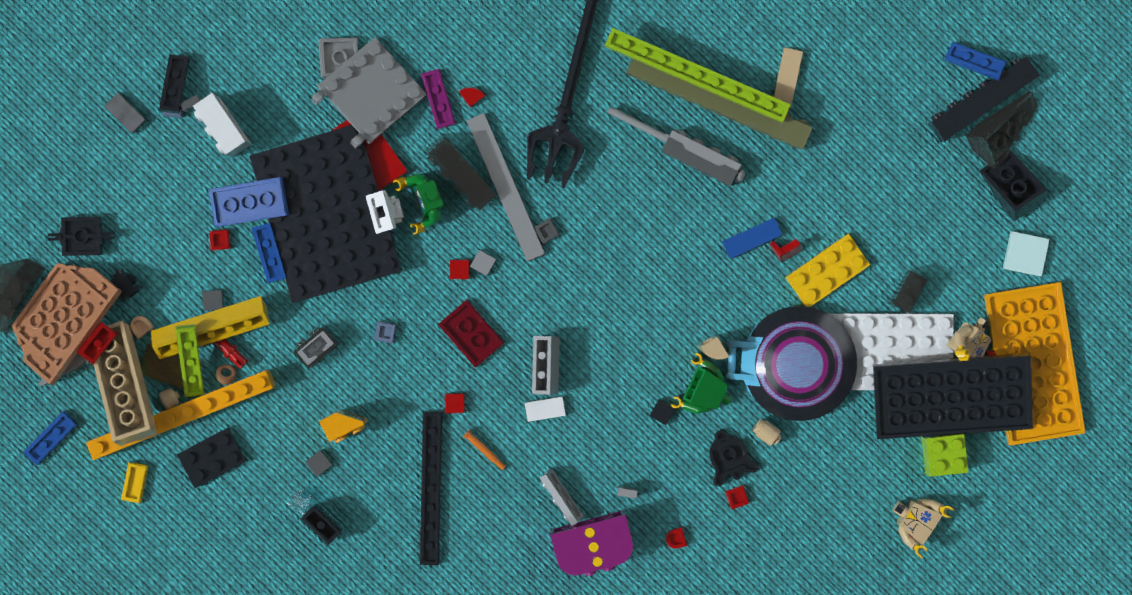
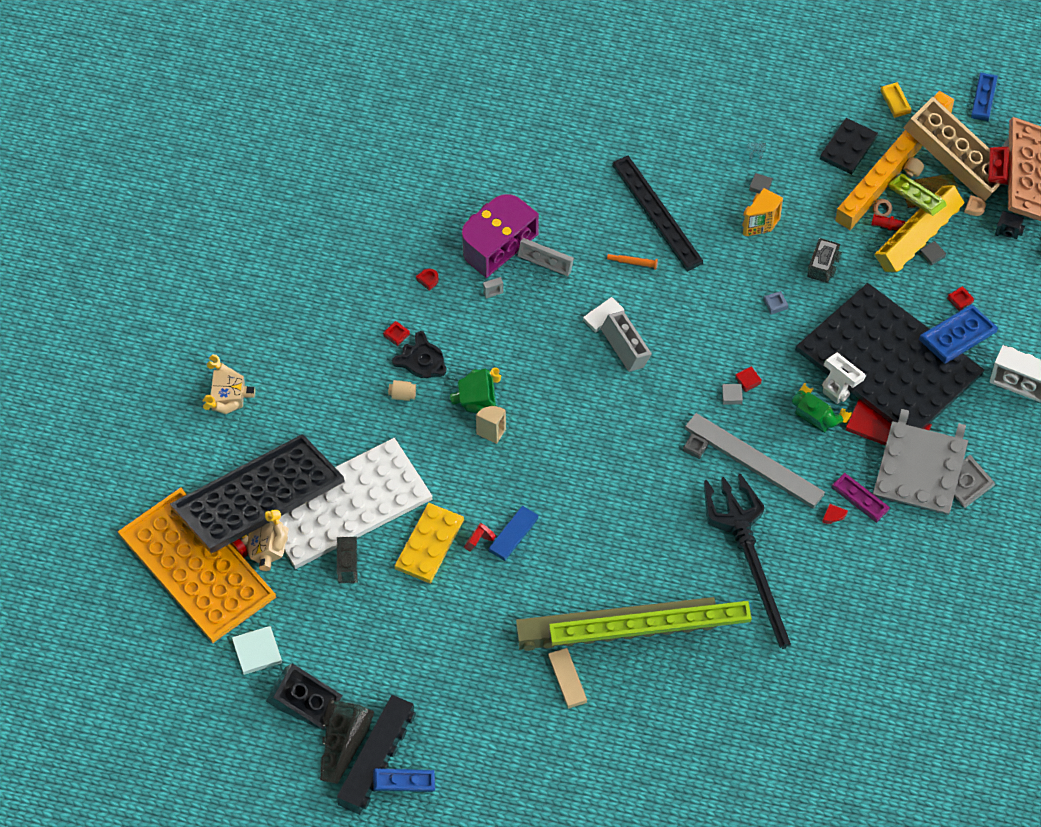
camera: 145 degrees right, 30 degrees down
blue plate [252,223,286,283] -> none
black brick [301,503,343,545] -> none
clear smoke wedge [425,134,497,210] -> none
dark red tile [438,300,504,368] -> none
red tile [445,393,465,413] -> none
piece [607,106,745,186] -> none
black tile [649,399,675,425] -> none
dish [725,306,857,421] -> none
lime brick [921,434,968,477] -> none

